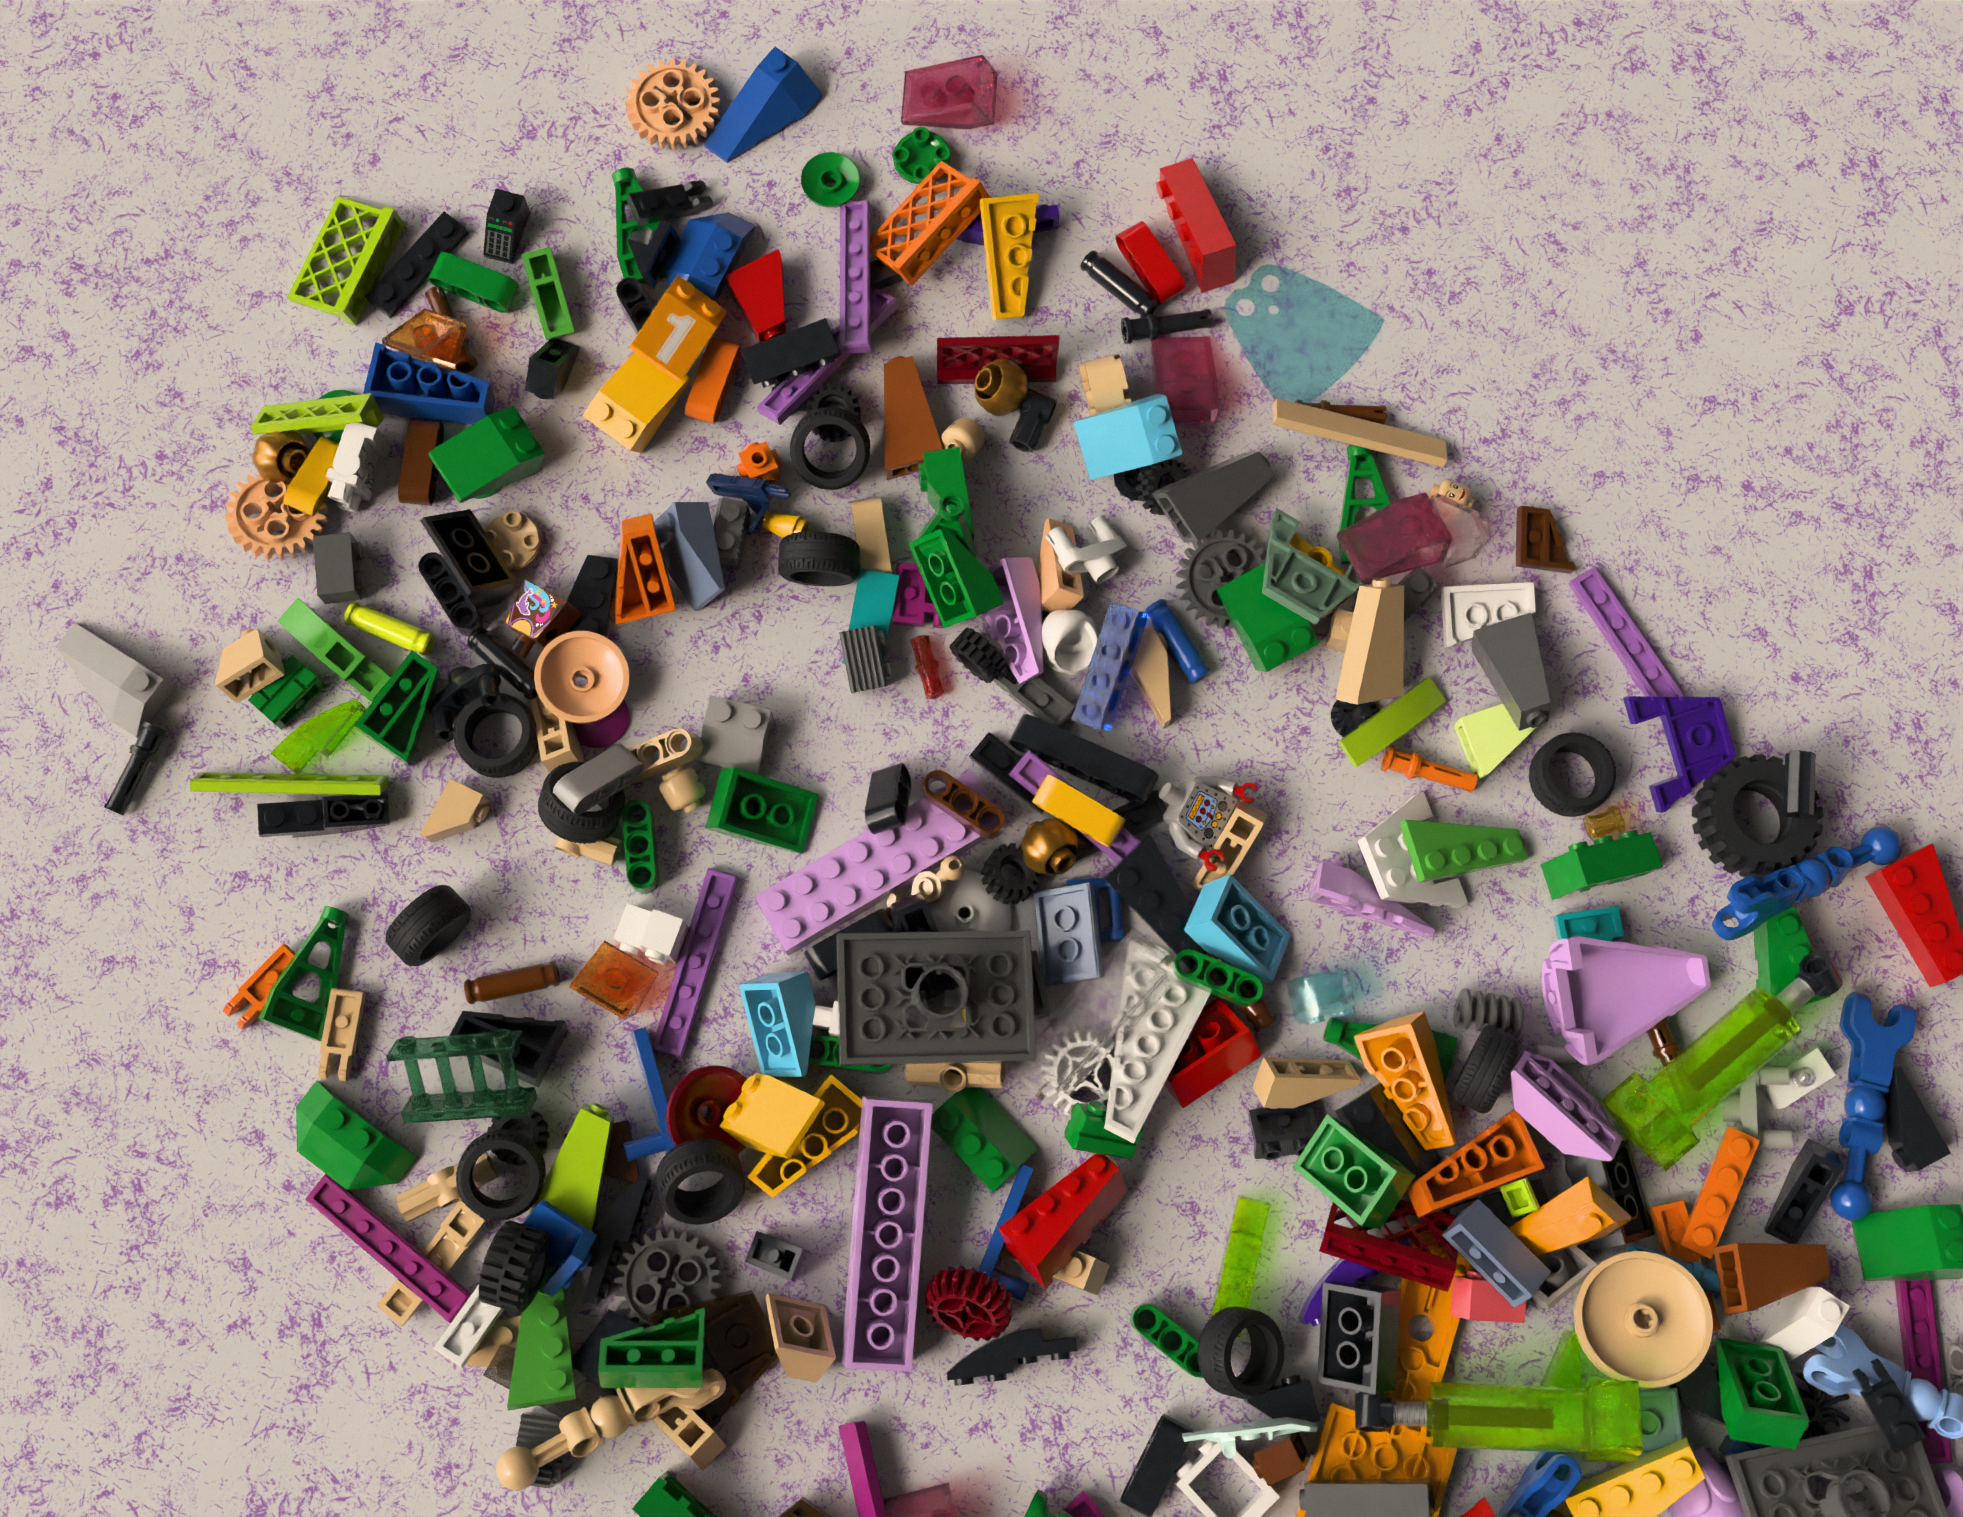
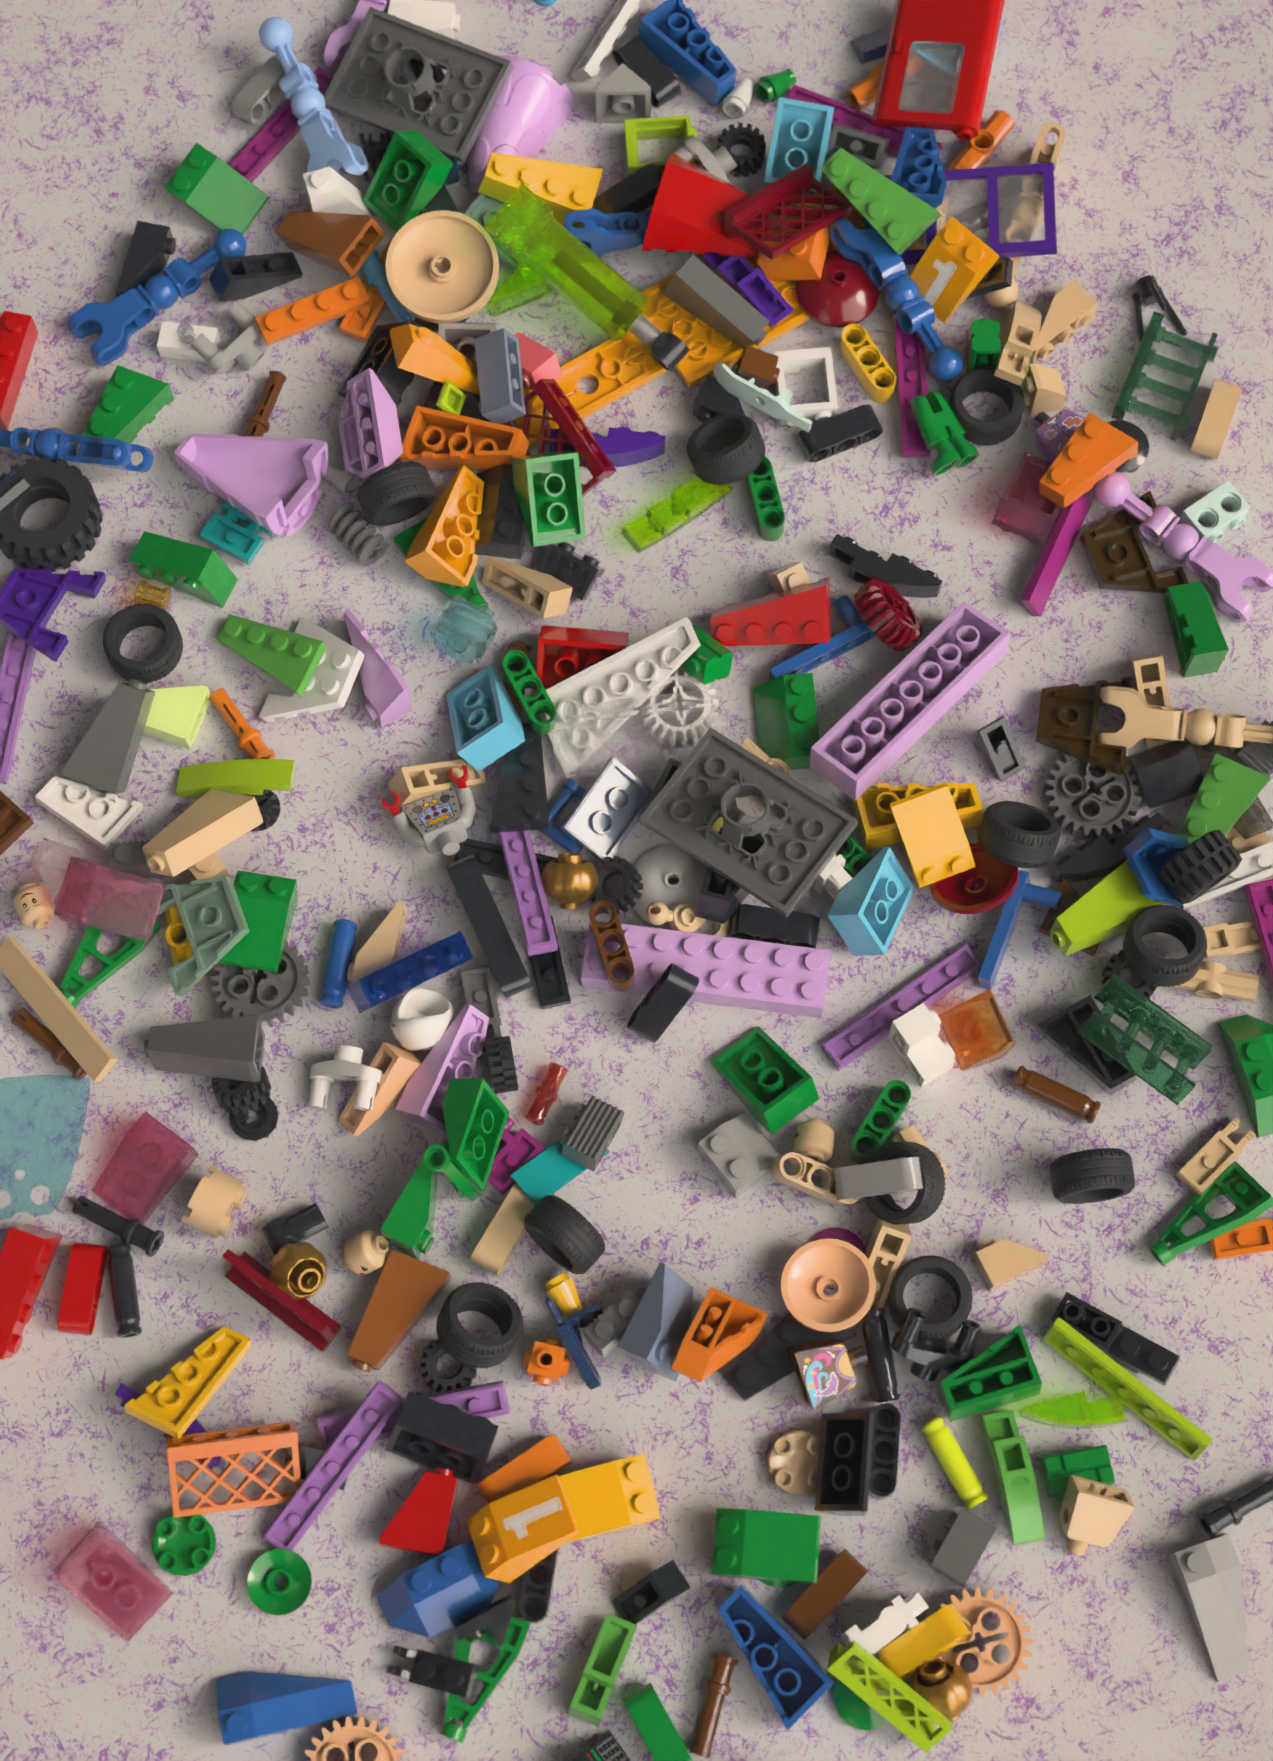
camera: 135 degrees left, 5 degrees down
clear orange slope [381,309,467,369] -> none
green wedge [598,1307,706,1388] -> none
tan slope [765,1293,836,1383] -> none
yellow beam [1032,774,1126,848] -> none
medium azure slope [1073,393,1183,480] -> none
black slope [1317,1282,1401,1395] -> none
clear neon green piece [1601,951,1843,1172] -> none
black hinge [1852,1358,1926,1453] -> none

